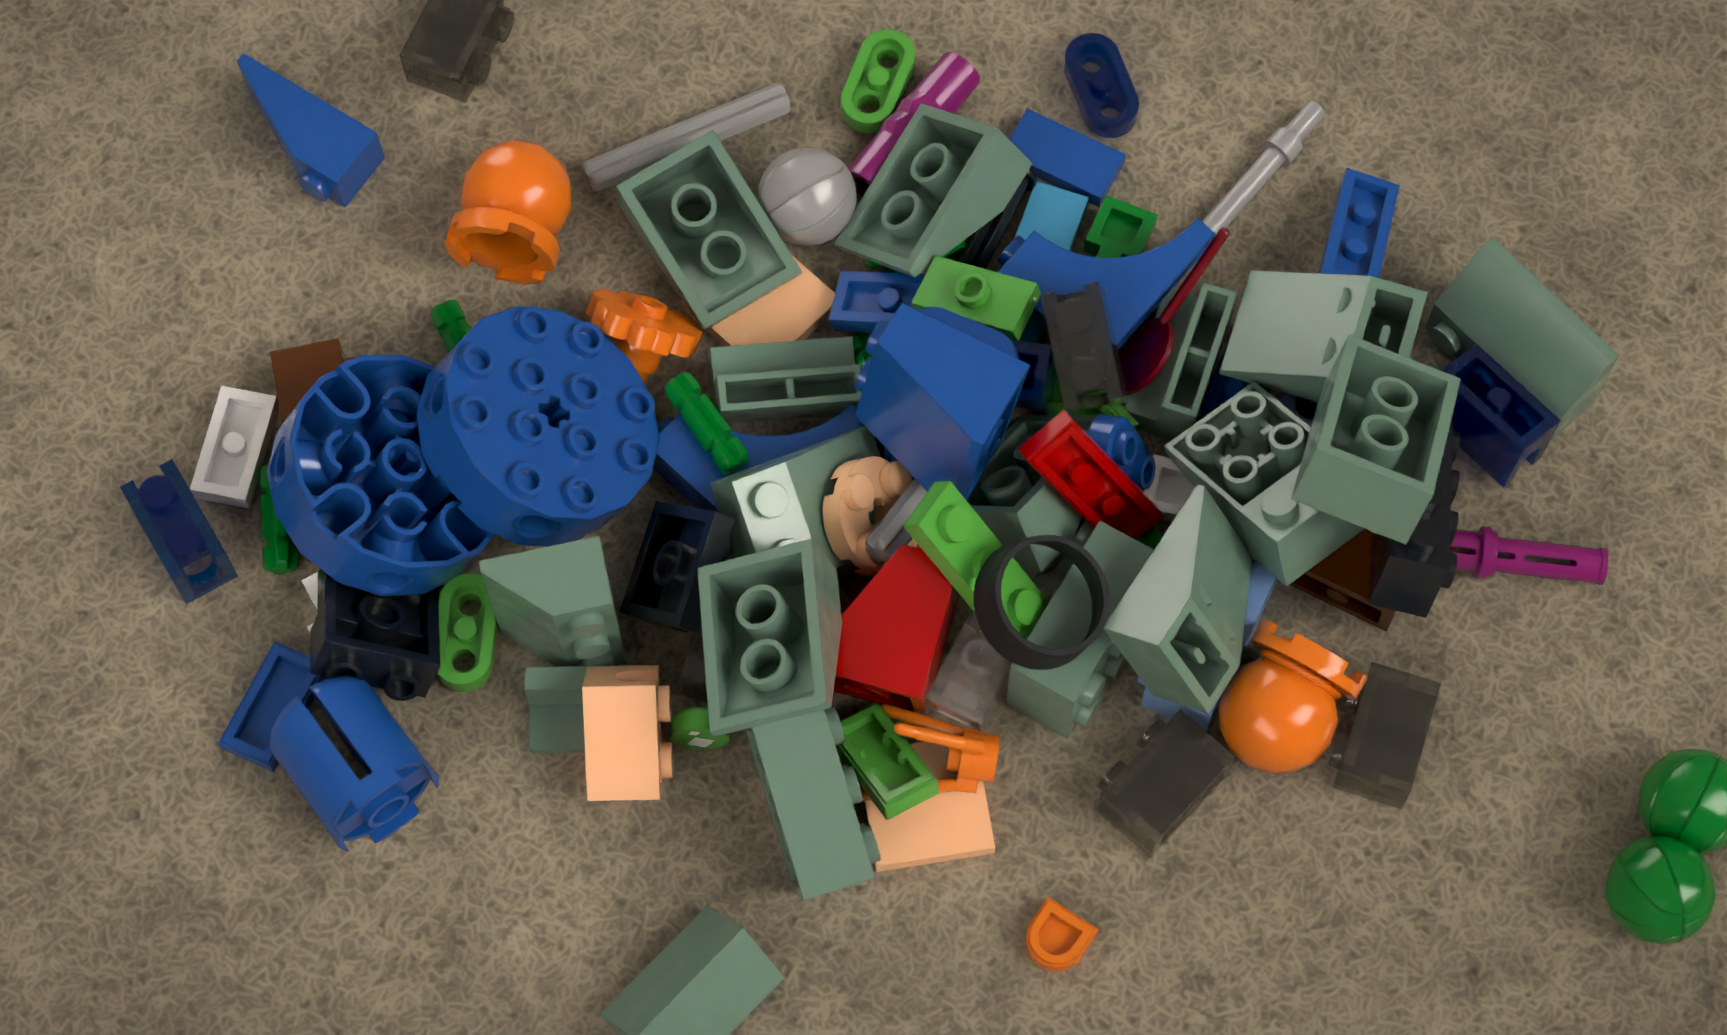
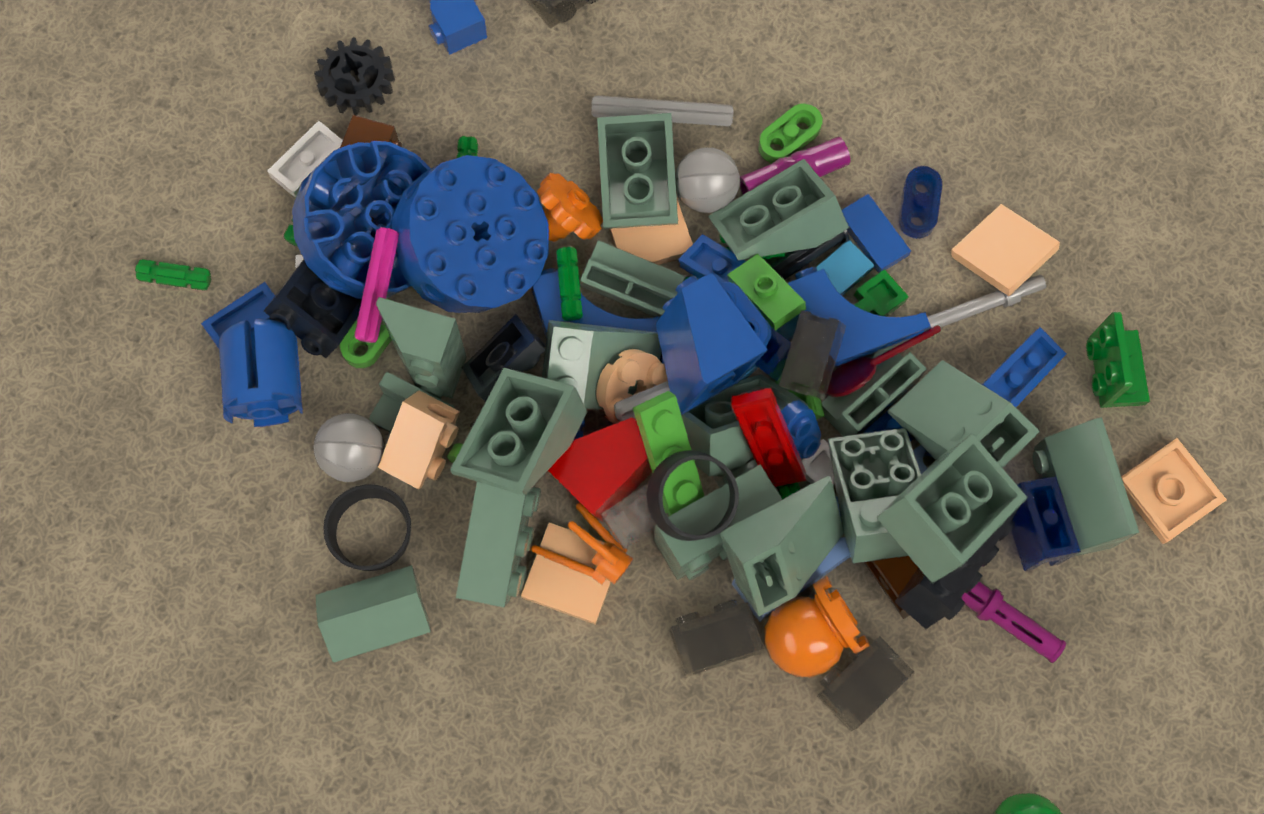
camera: 25 degrees right, 5 degrees up
clear blue brick [120,459,238,605] -> none
orange tile [444,140,572,285] -> none
bright green plate [835,702,939,820] -> none
orange tile [1025,896,1099,972] -> none
none -> green axle [135,259,211,291]
none -> light grey piece [313,413,384,482]
none -> black gear [314,37,395,115]
none -> black tyre [323,484,411,571]
none -> dark pink axle [355,227,399,343]
none -> light nougat tile [951,204,1060,296]
none -> green bracket [1086,312,1150,408]
none -> light nougat tile [1121,438,1227,544]

